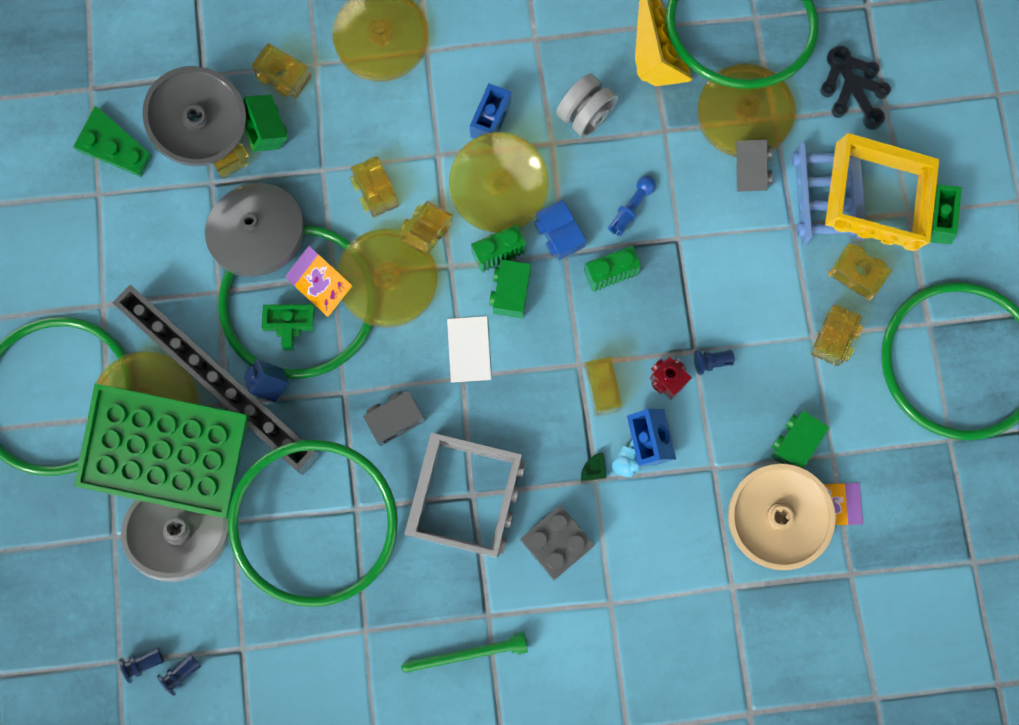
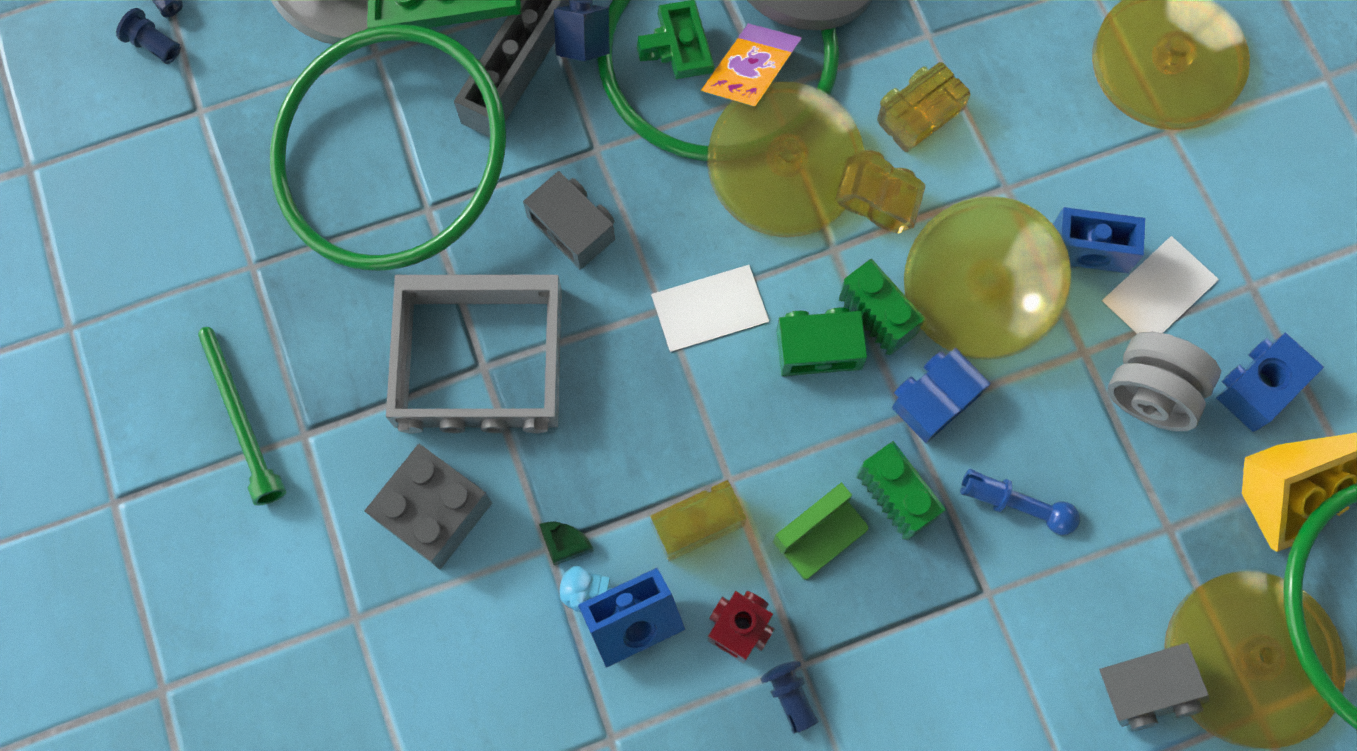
camera: 75 degrees right, 5 degrees down
none -> bright green panel [773,482,869,580]
none -> white sticker [1102,236,1219,334]
none -> blue brick [1216,332,1324,433]

